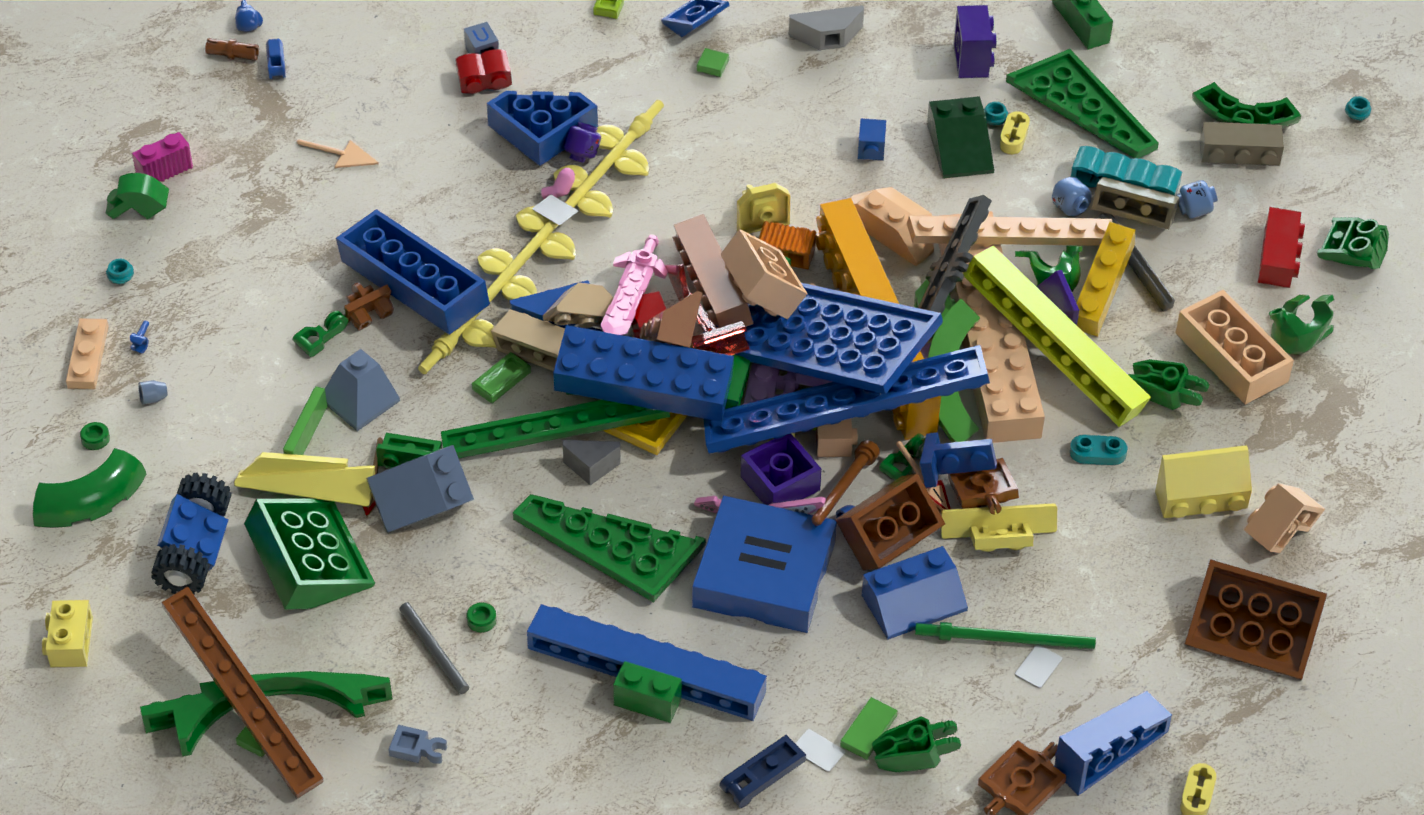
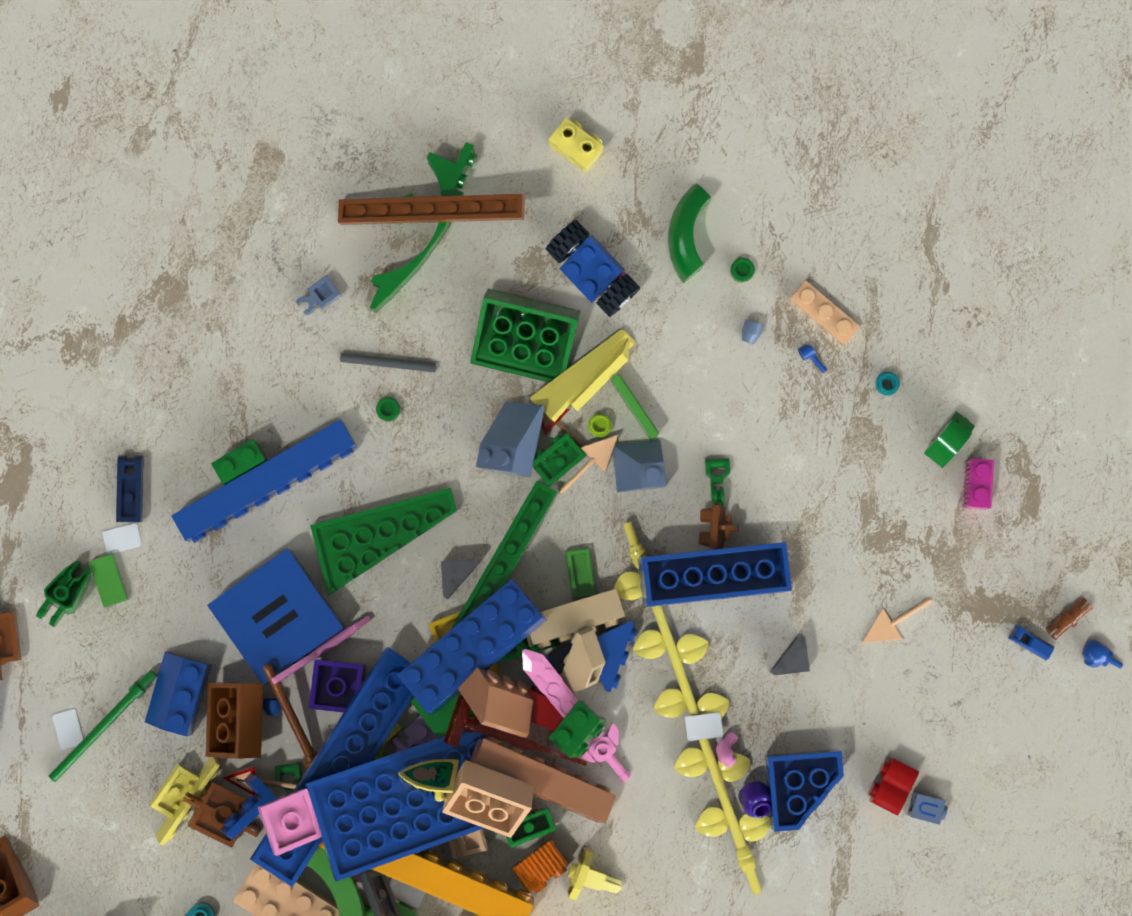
camera: 130 degrees right, 35 degrees up
none -> bright pink plate [258,788,322,856]
none -> shield [398,759,459,801]
none -> green bracket [548,700,607,758]
none -> light nougat piece [560,435,618,493]
none -> lime plate [588,414,612,438]
none -> flat silver slope [769,634,810,676]

